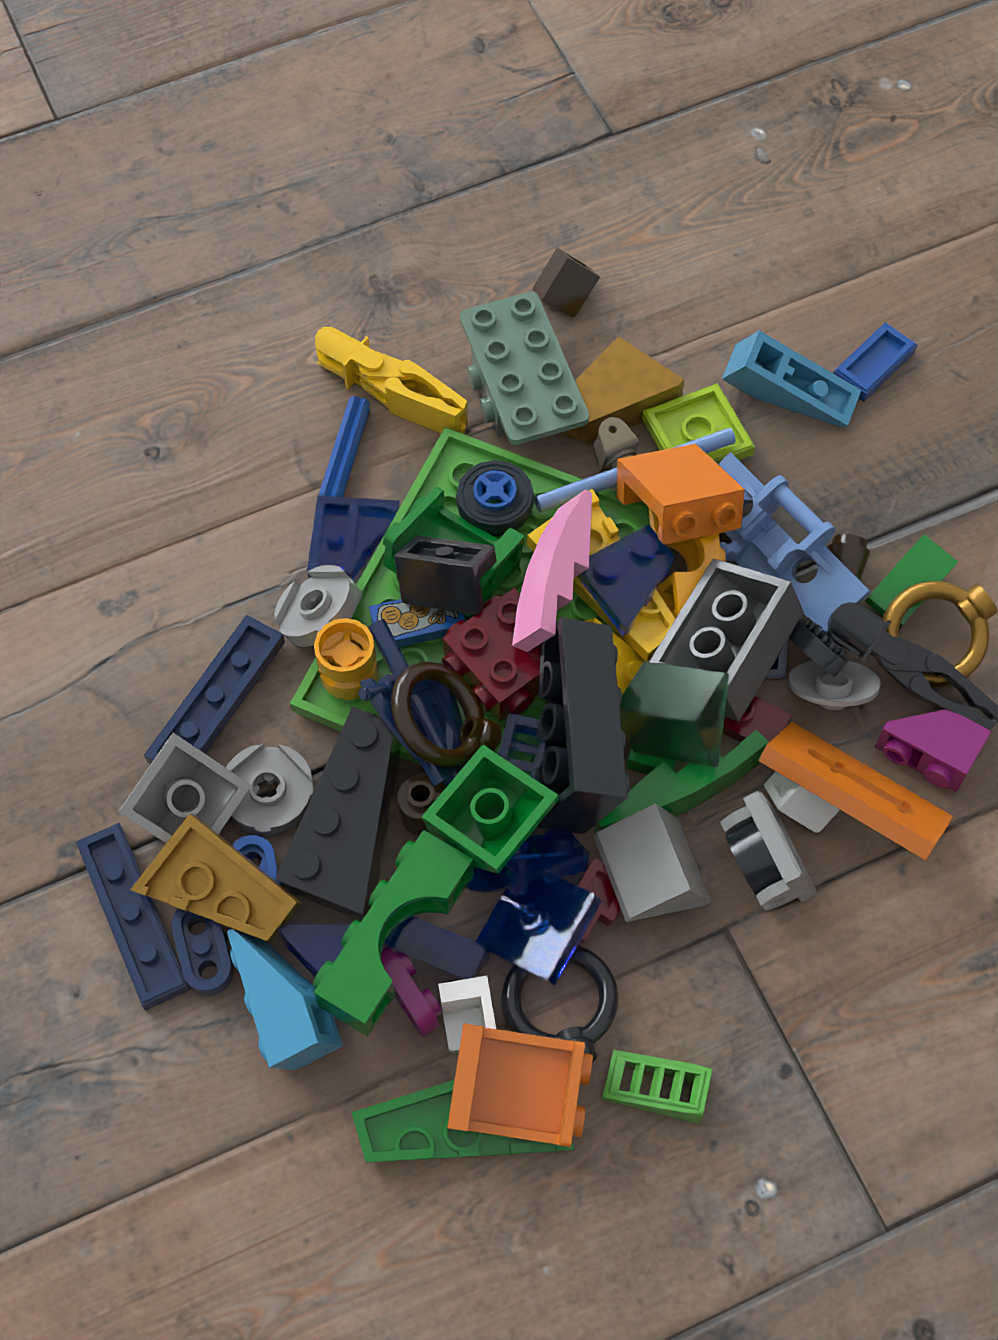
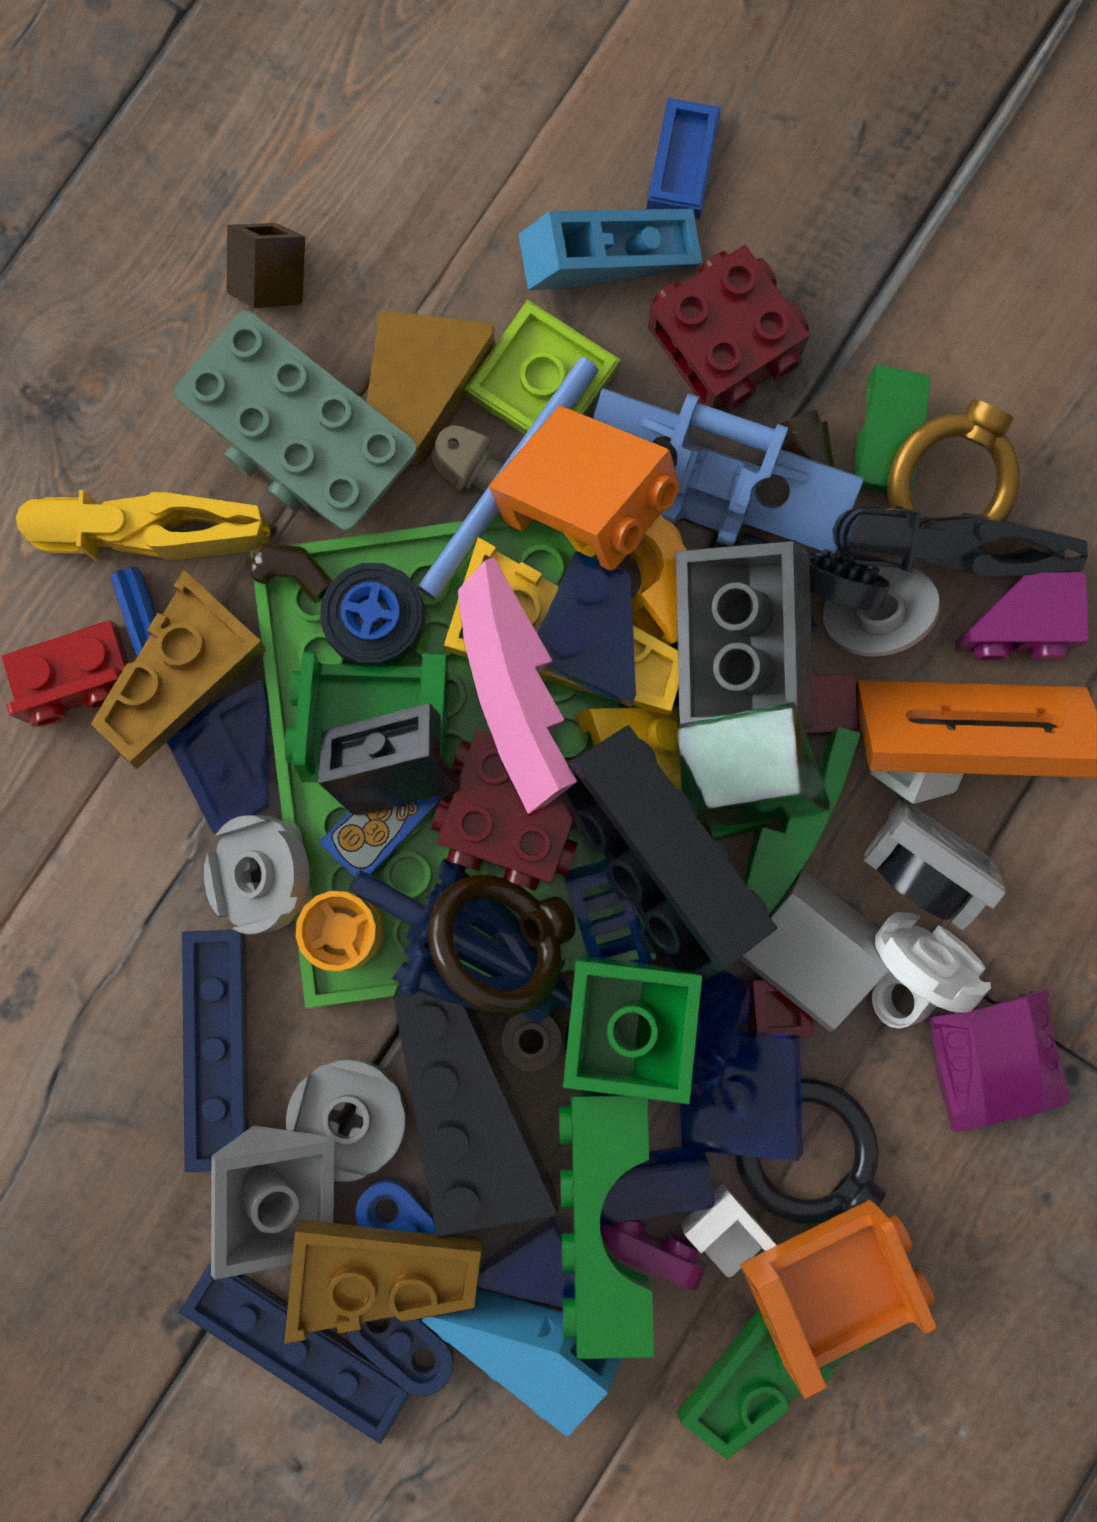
camera: 30 degrees left, 20 degrees up
bright green slope [602,1050,712,1125] -> none
none -> red bracket [1,620,129,727]
none -> pearl gold wing [91,570,266,770]
none -> dark brown arm [247,542,332,603]
none -> dark red brick [648,244,810,411]
none -> white tile [872,912,991,1029]
none -> magenta slope [927,988,1069,1132]

